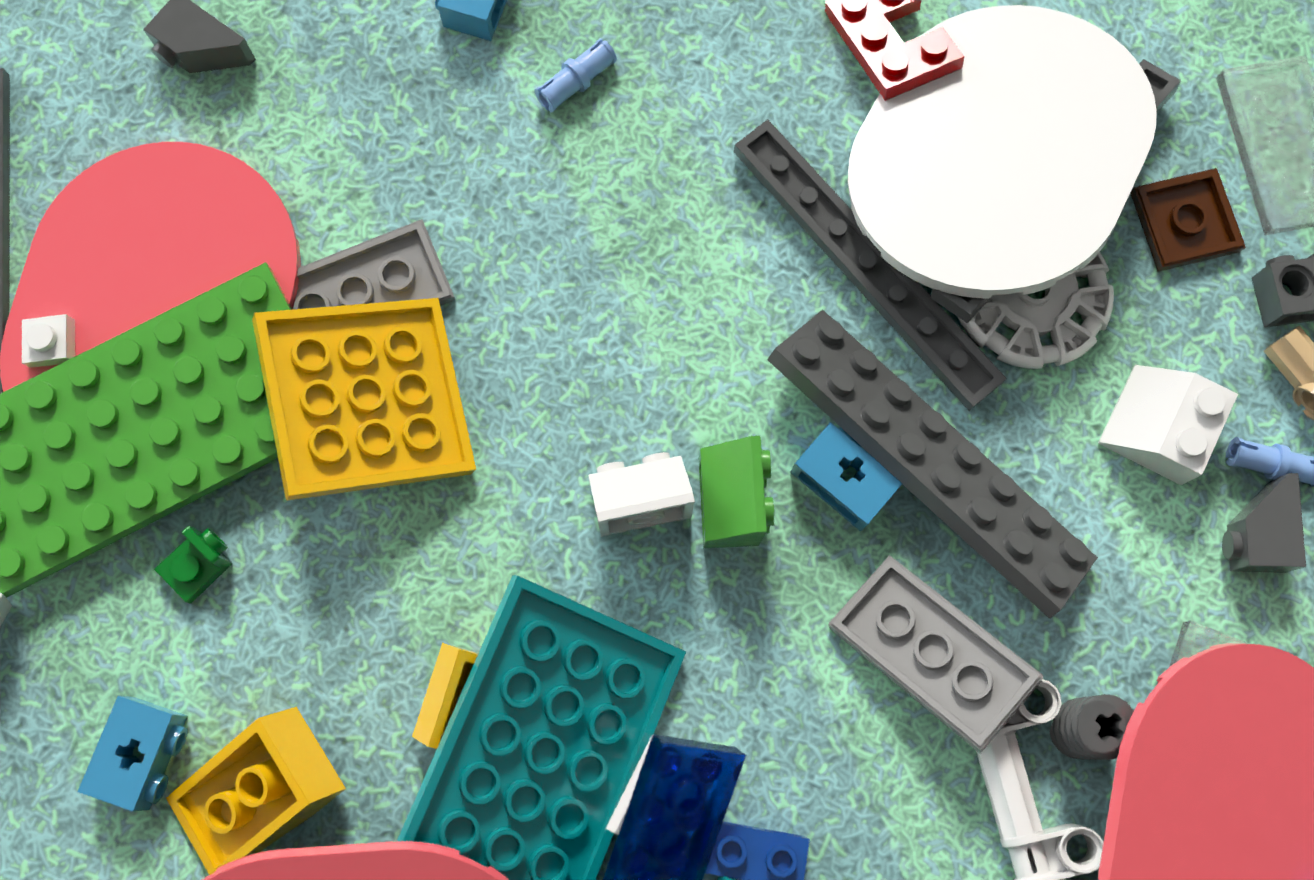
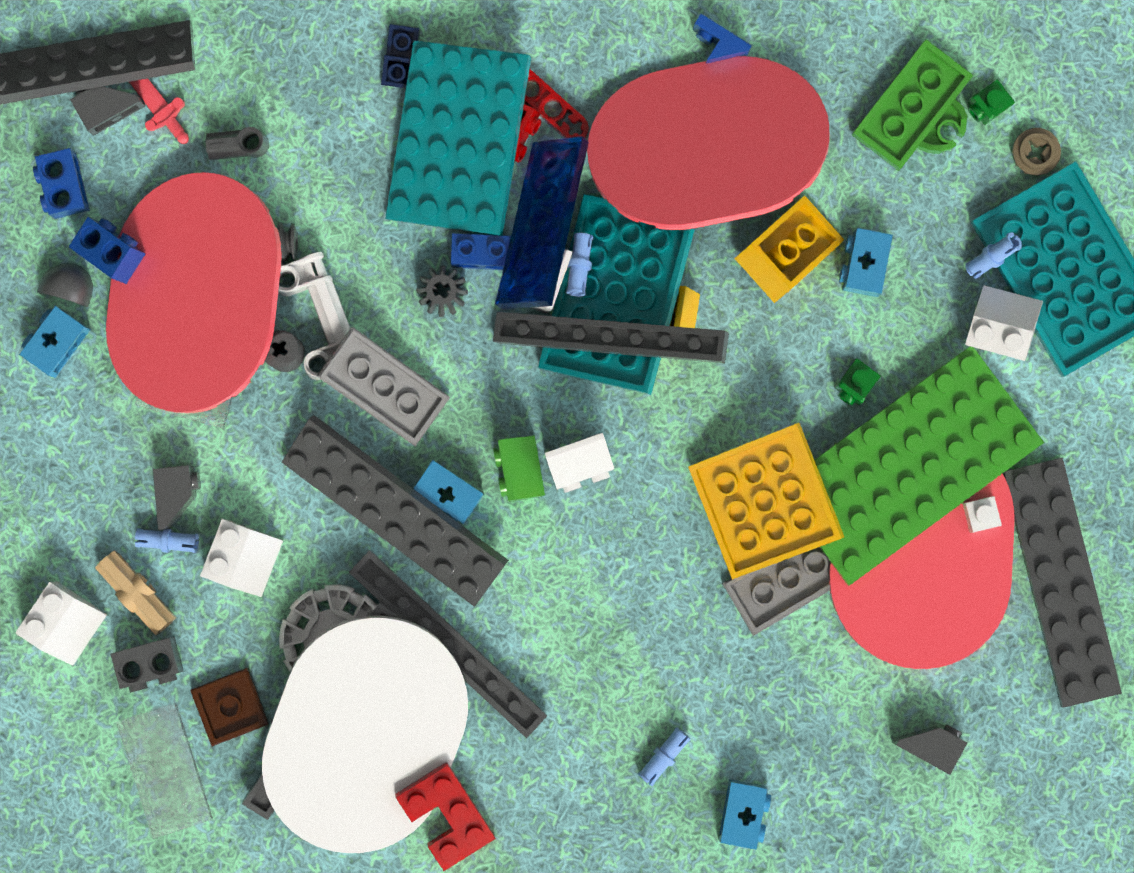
camera: 175 degrees right, 10 degrees up
none -> dark grey gear [416,265,468,317]
none -> dark grey plate [493,312,729,364]
none -> light blue pin [566,233,593,297]

